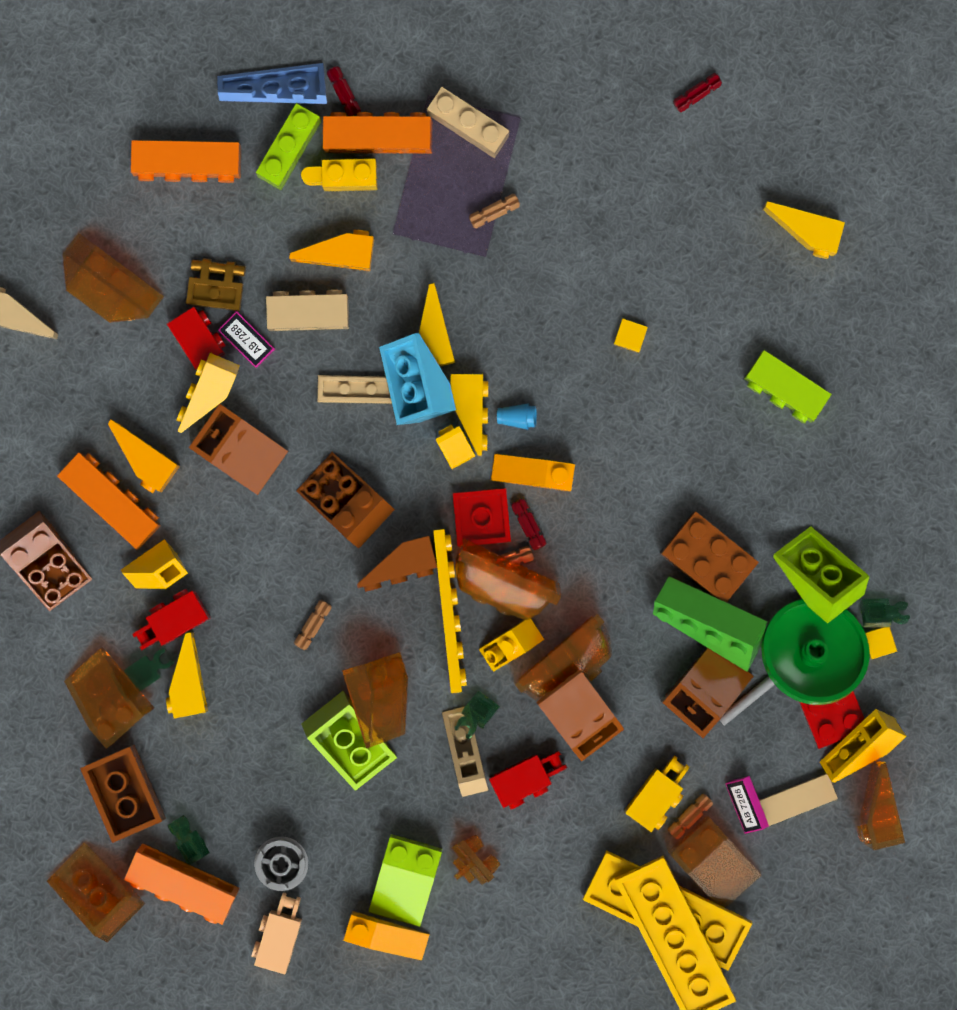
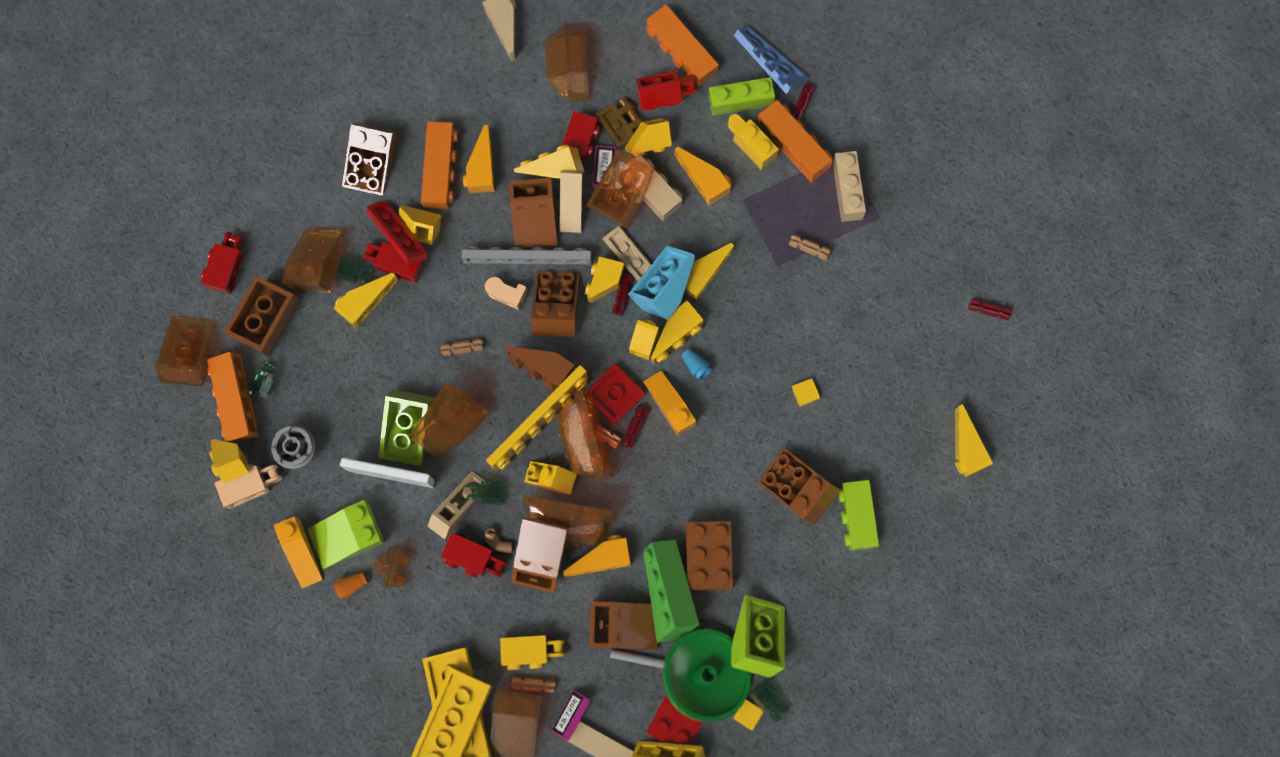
camera: 50 degrees right, 10 degrees down
none -> red brick [201,231,244,294]
none -> yellow slope [209,439,249,484]
none -> orange cone [332,572,368,600]
none -> white tile [340,457,435,488]
none -> red plate [366,201,427,265]
none -> light grey plate [462,247,591,265]
none -> medium nougat arm [484,528,513,553]
none -> light nougat leg [485,277,528,310]
none -> tan tile [560,170,583,233]
none -> light orange slope [563,535,631,577]
none -> yellow slope [585,256,625,303]
none -> clear orange slope [586,149,655,230]
none -> dark red axle [612,274,633,316]
none -> yellow slope [625,118,672,156]
none -> red brick [636,71,697,111]
none -> dark orange slope [758,447,841,525]

